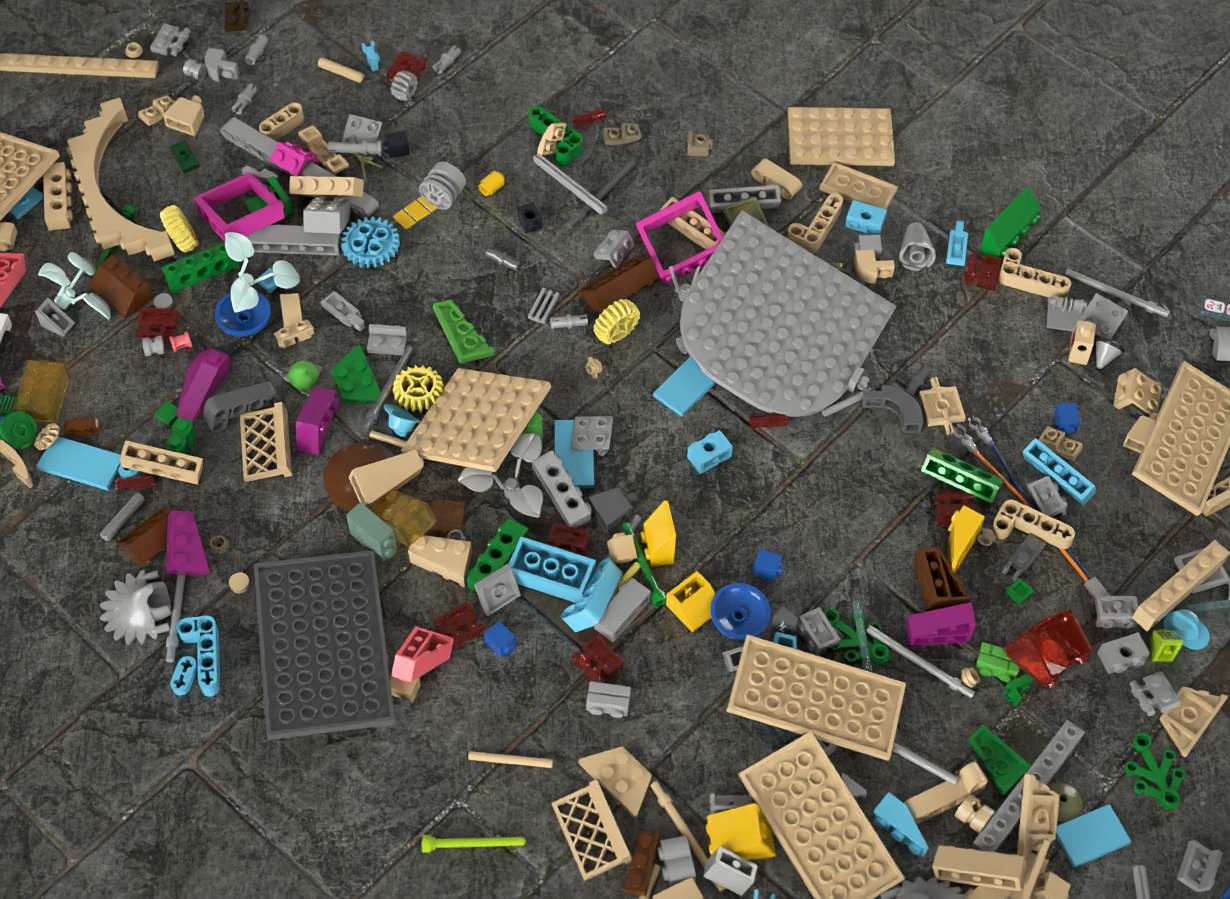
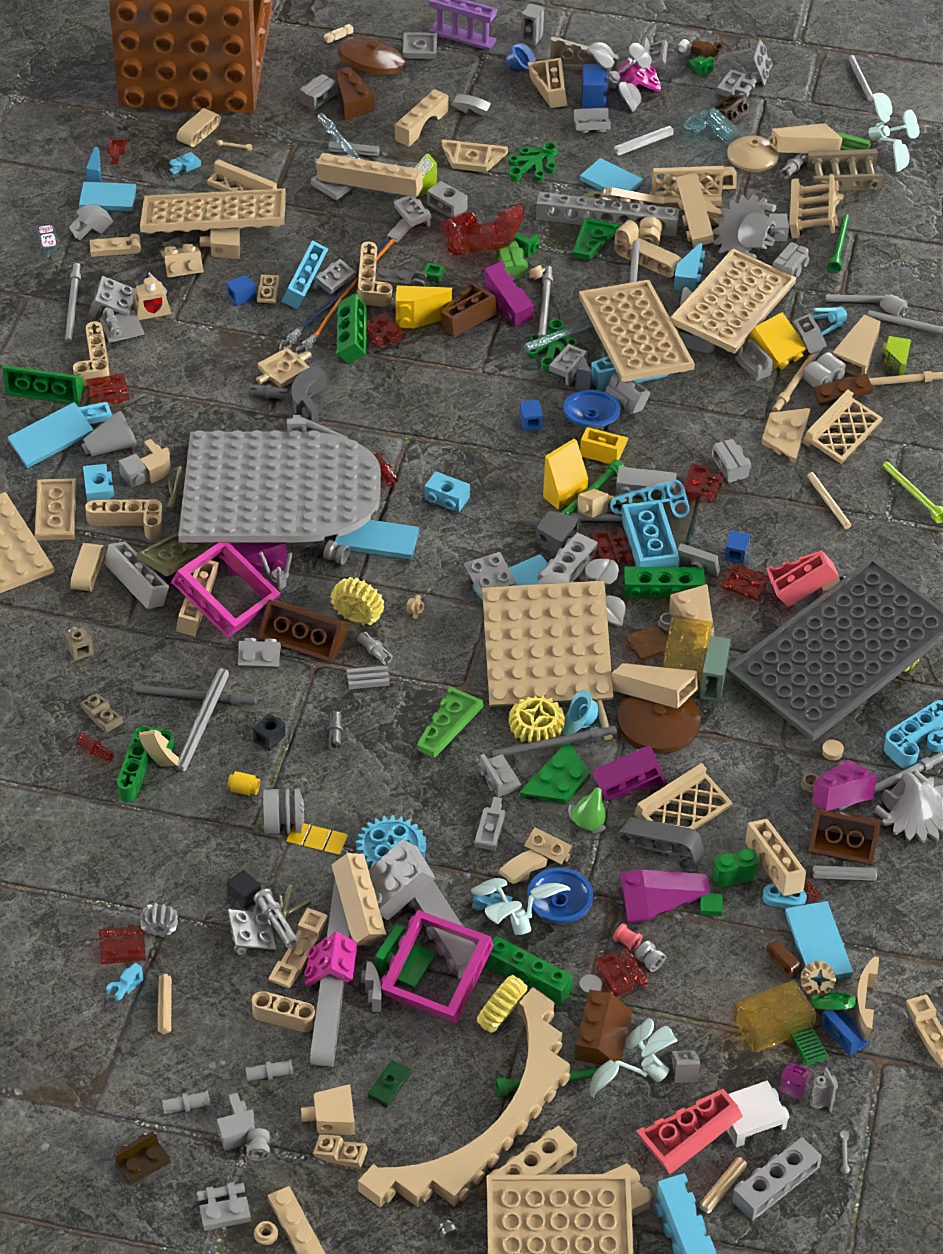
camera: 120 degrees left, 10 degrees down
light grey pin [433,45,461,74] -> none
light grey plate [1129,671,1181,716] -> none
none -> medium azure tile [8,402,94,468]
none -> tan plate [90,234,141,257]

